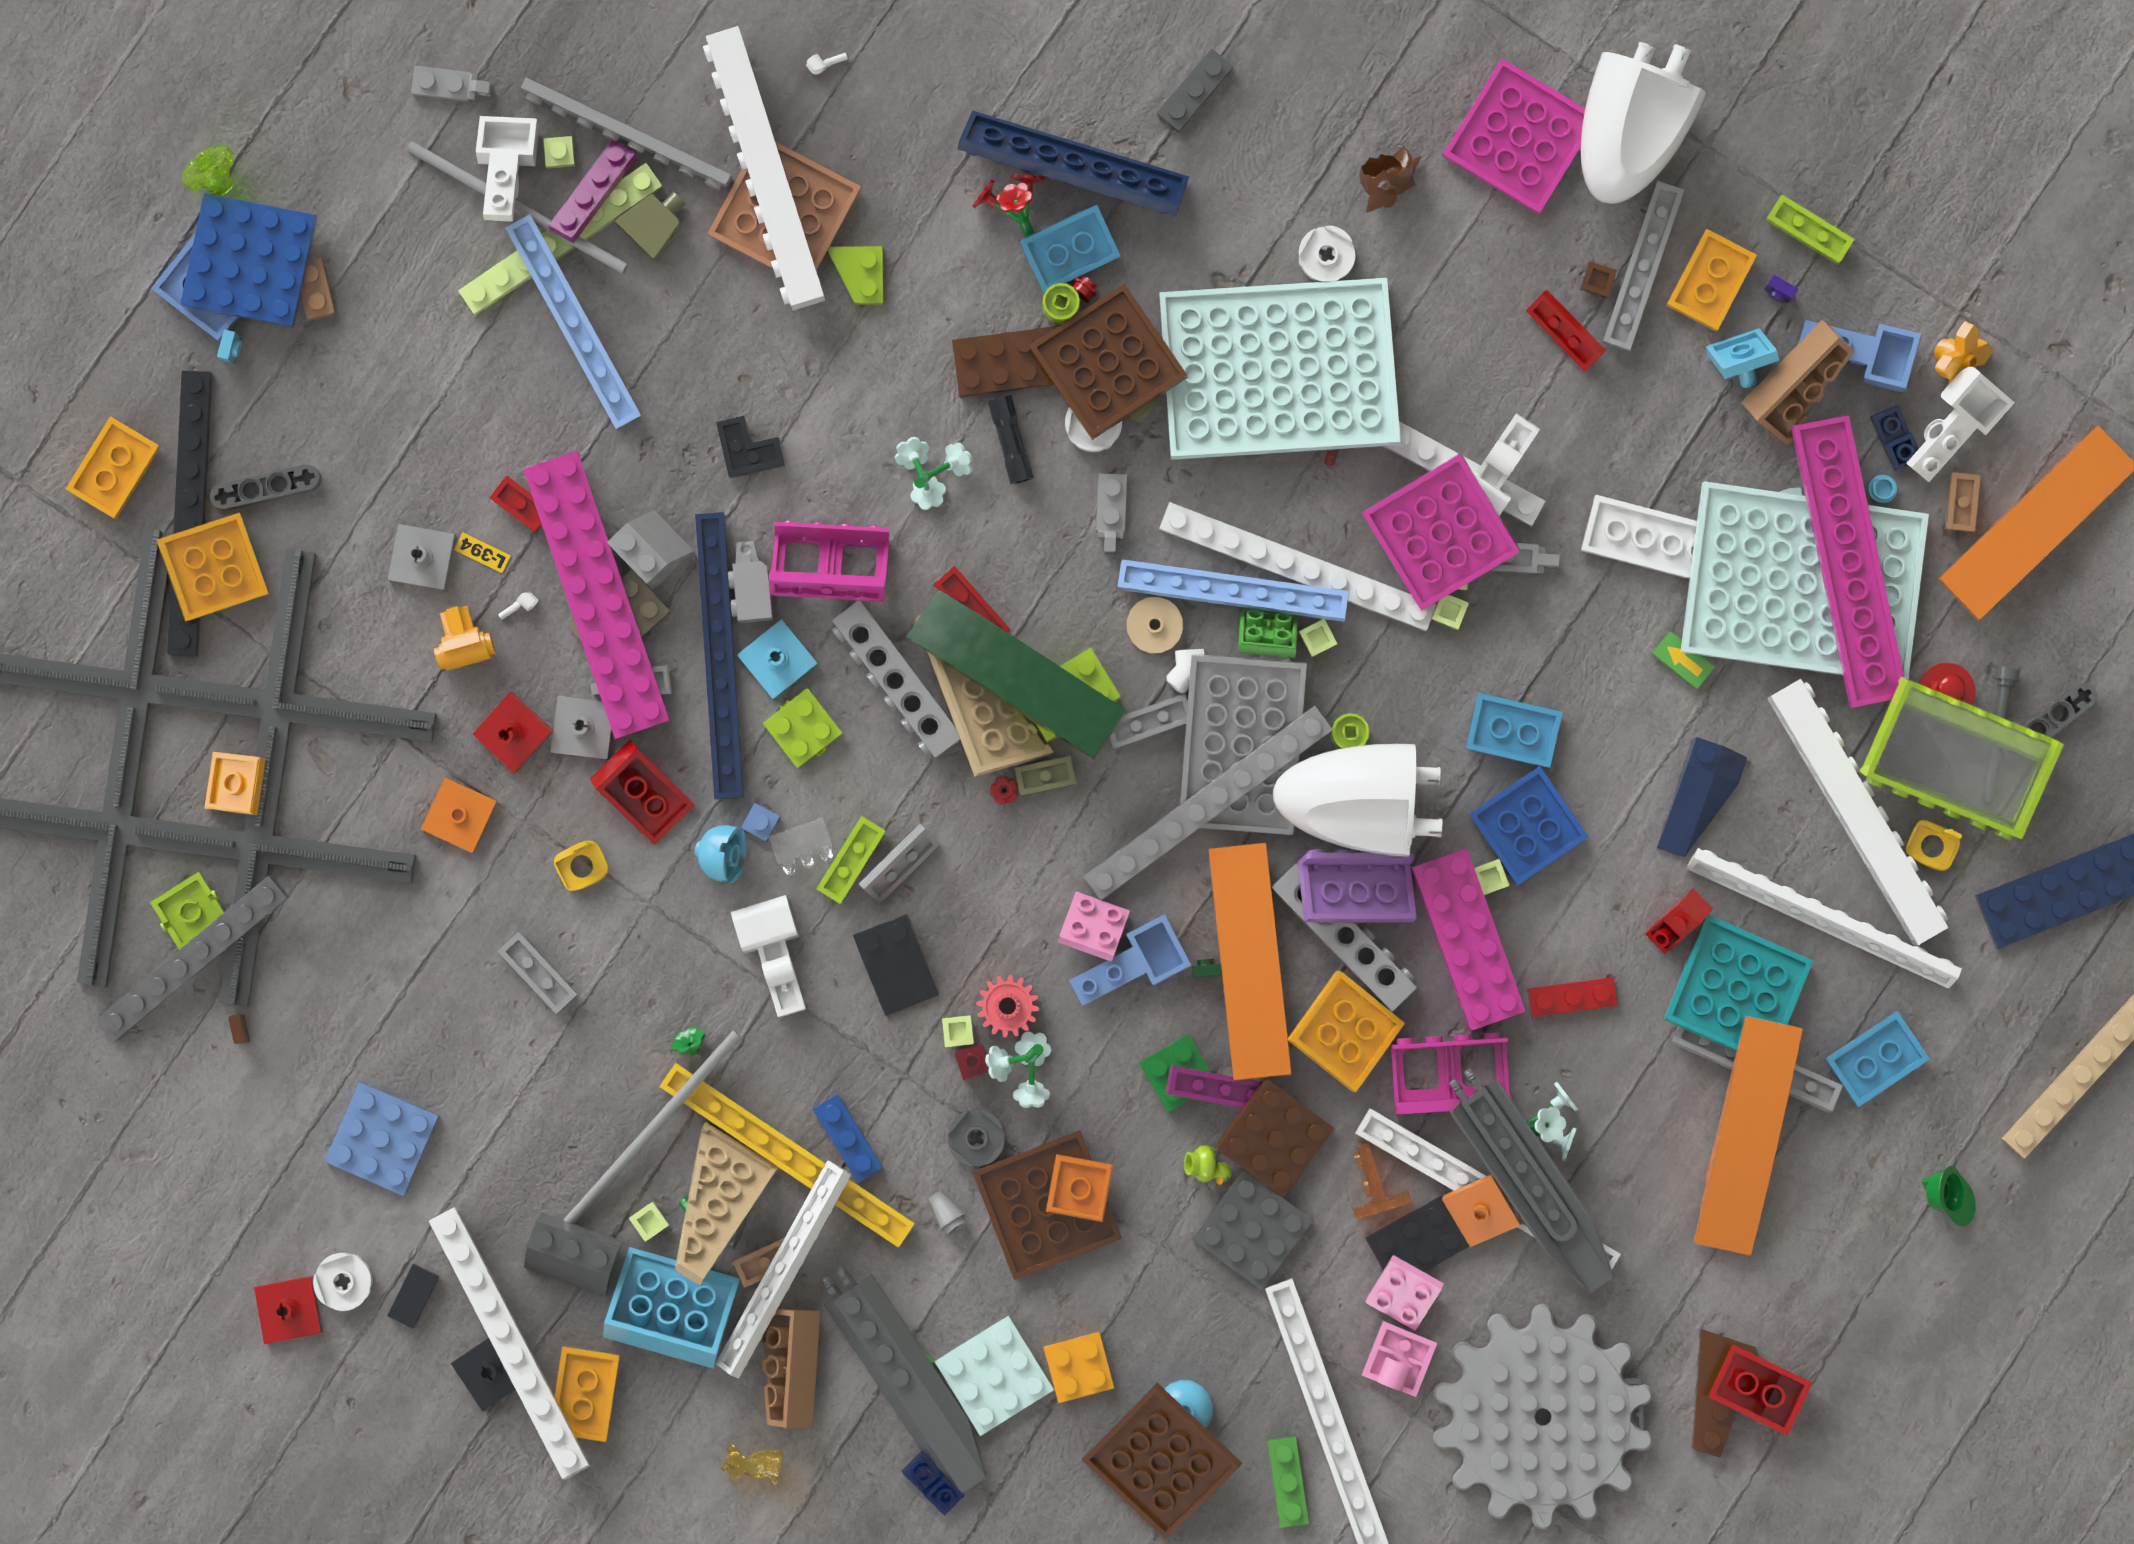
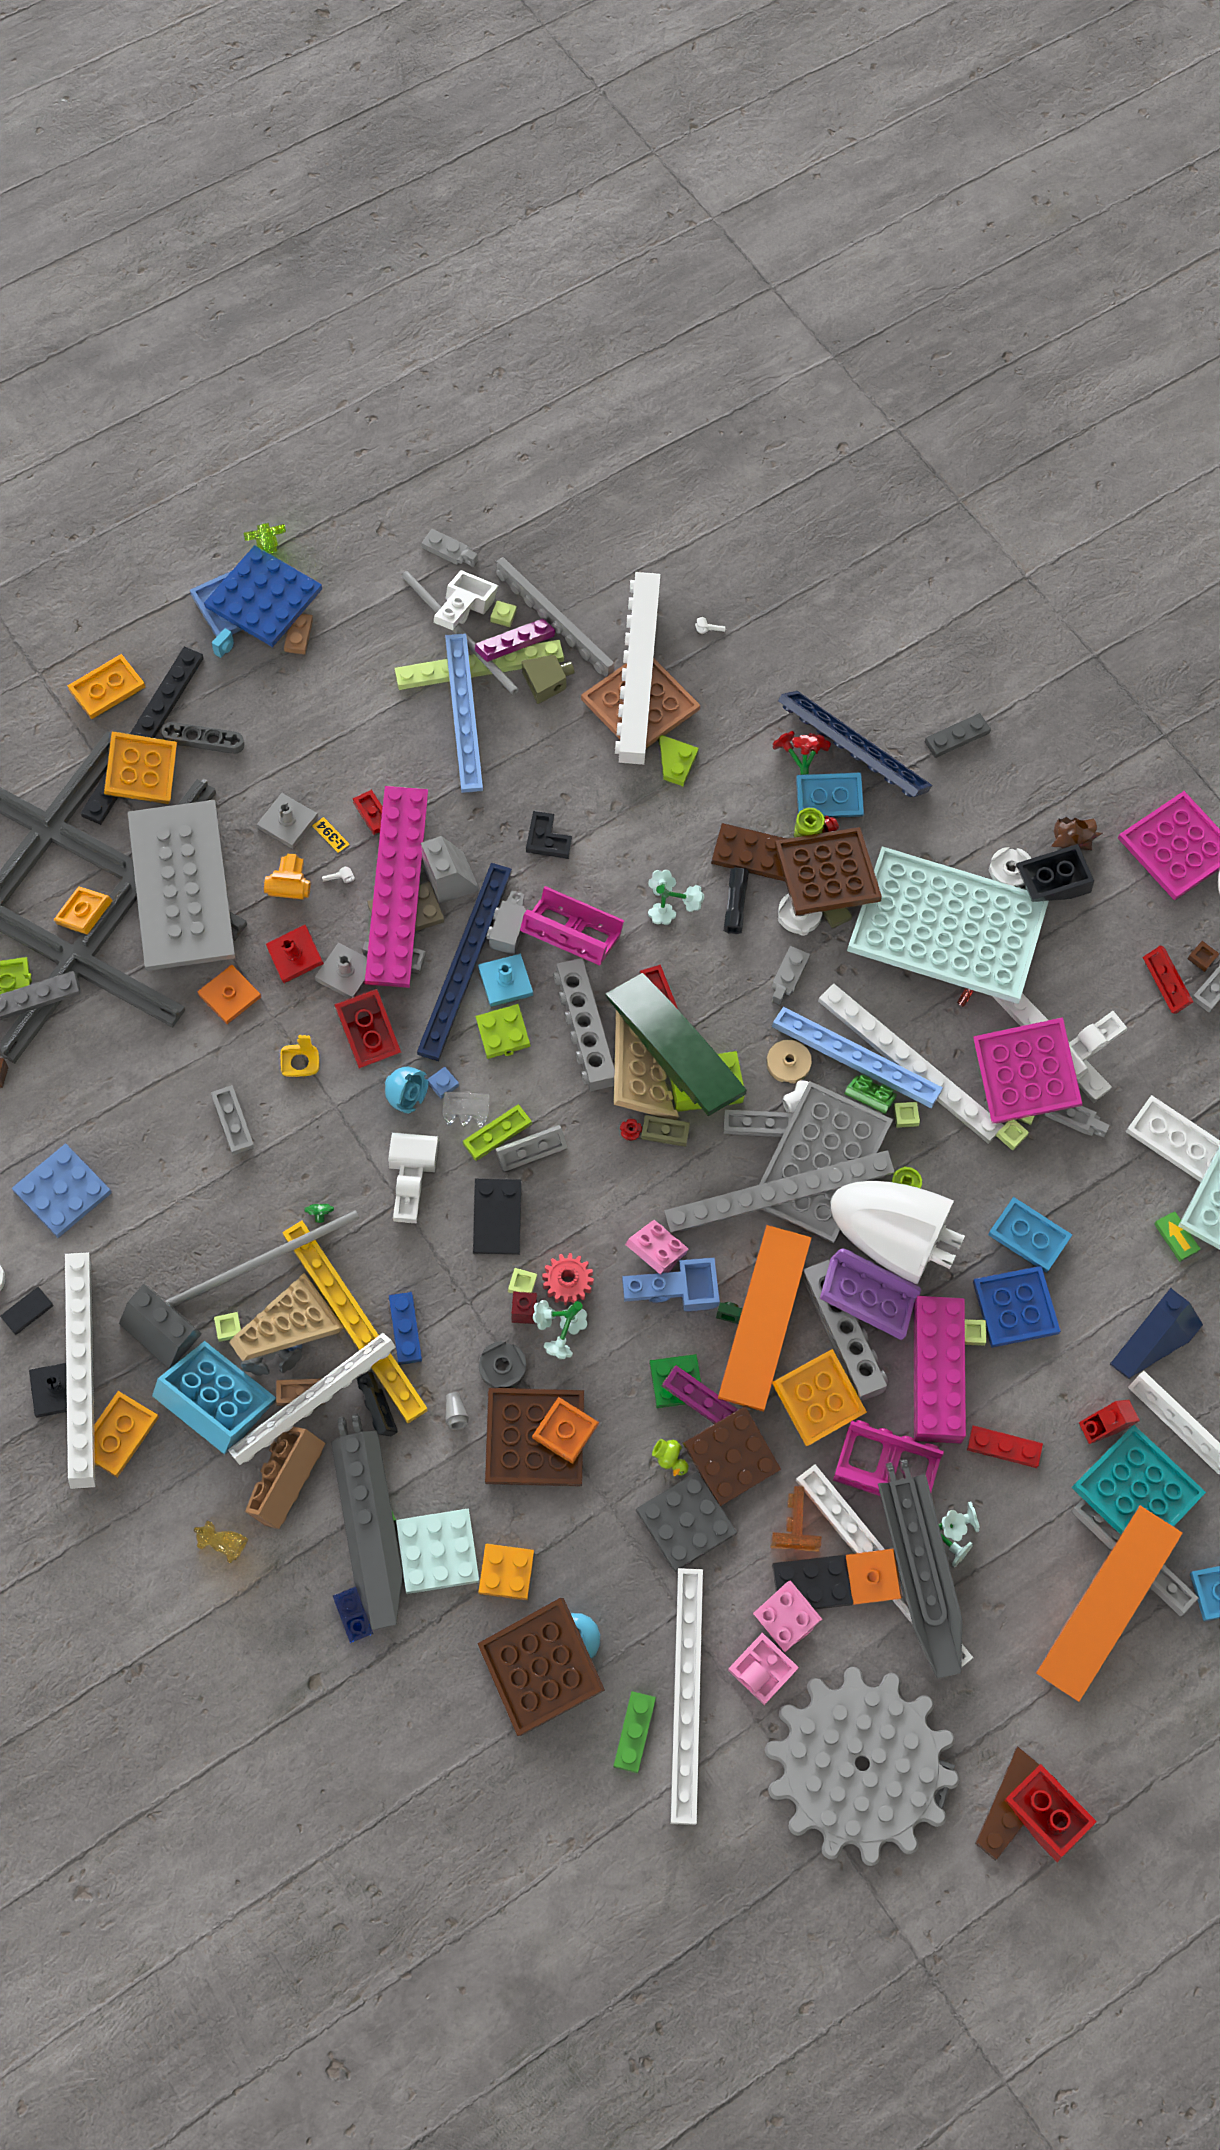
camera: 15 degrees right, 20 degrees down
none -> light grey plate [128,800,236,971]
none -> black hinge [356,1372,398,1437]
none -> black slope [1016,844,1094,902]

